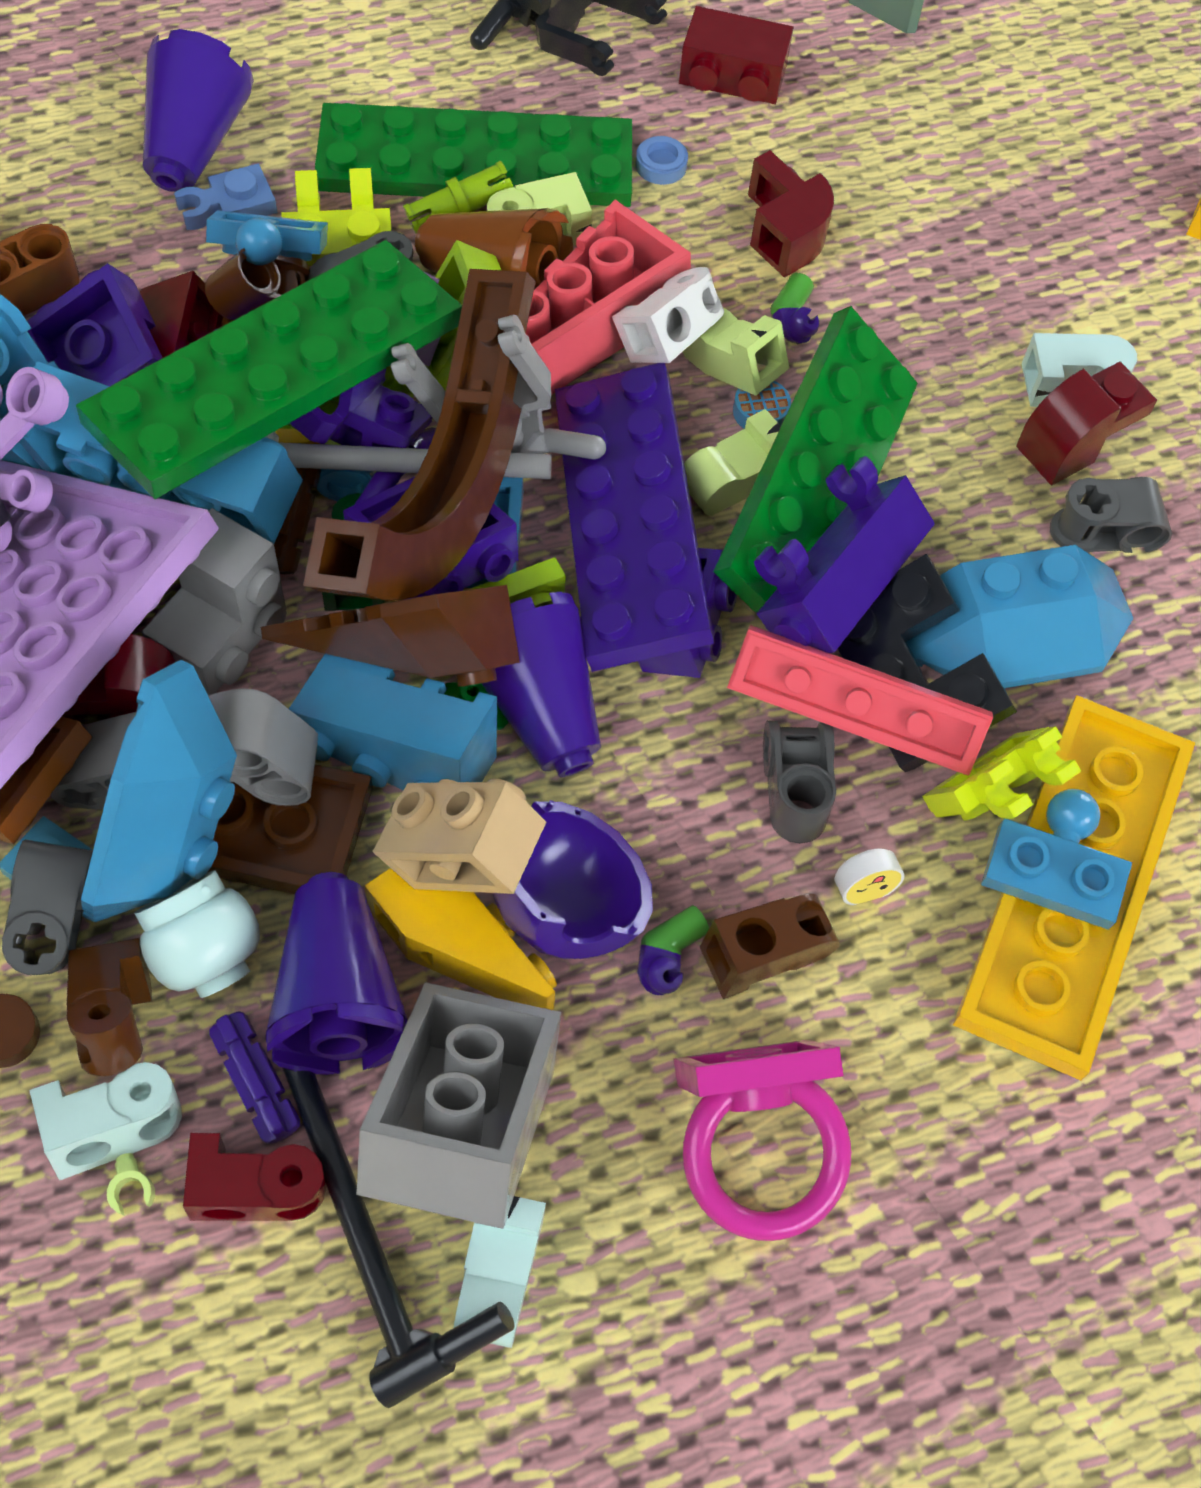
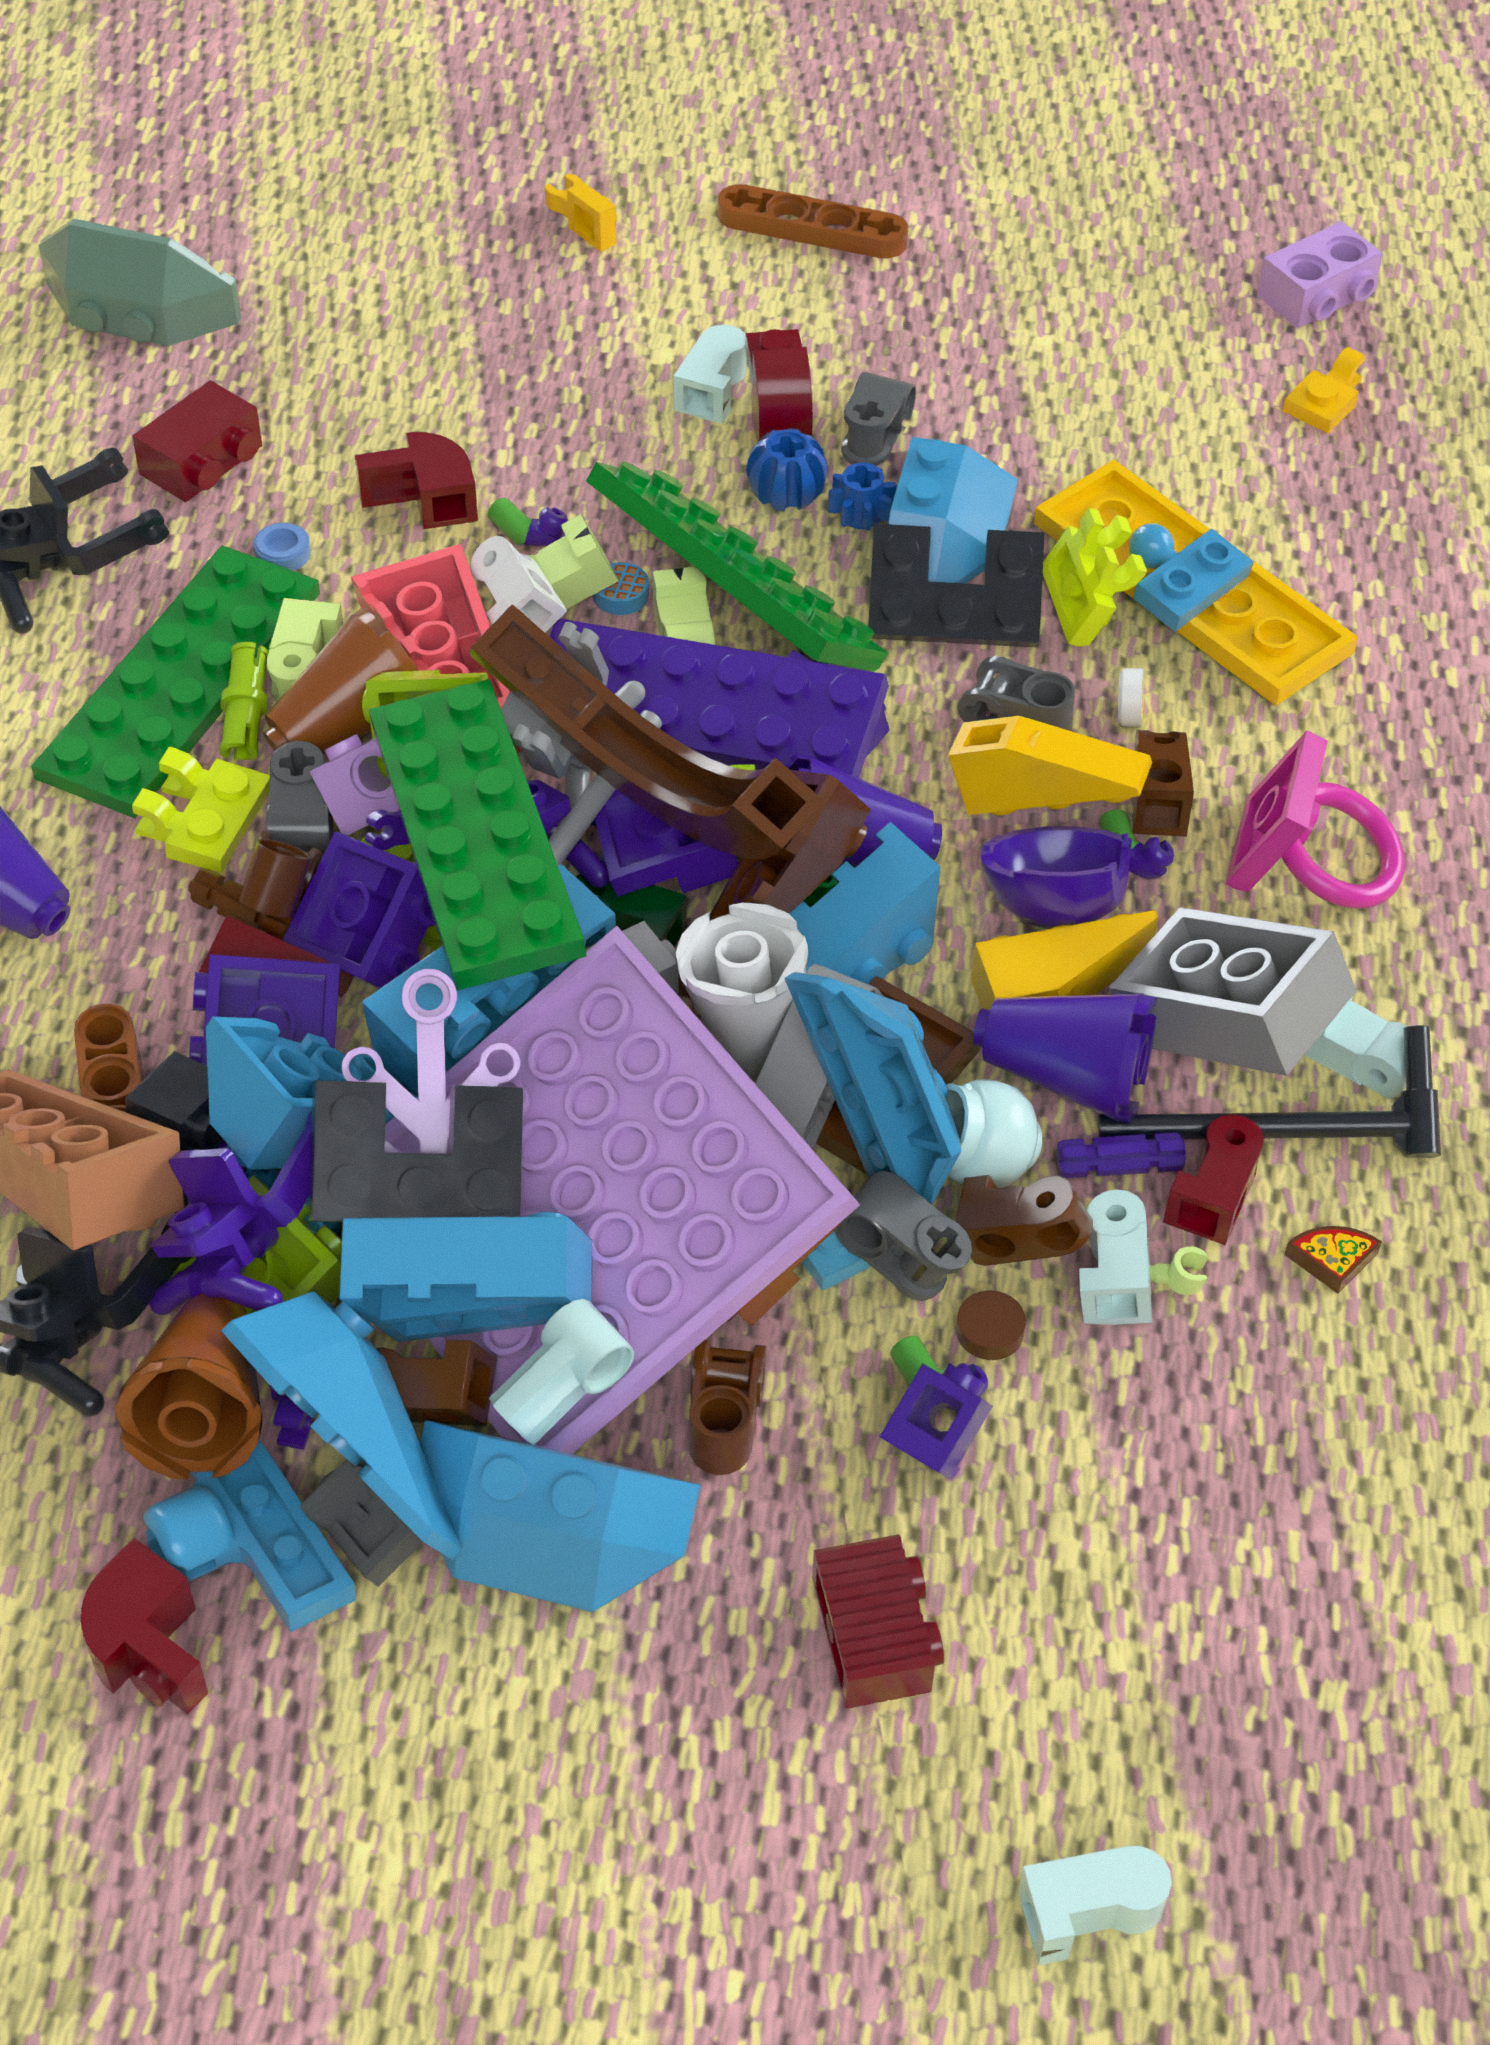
camera: 60 degrees left, 10 degrees down
medium blue plate [174,163,278,230] -> none
dark azure plate [206,211,328,265] -> none
tan brick [373,779,546,894] -> none
coral tile [727,625,993,776] -> none
dark purple brick [754,456,935,653] -> none
none -> white cone [676,903,809,1080]
none -> blue piece [746,428,828,512]
none -> blue gear [828,463,897,531]
none -> yellow slope [948,716,1152,815]
none -> tile [1284,1226,1382,1294]

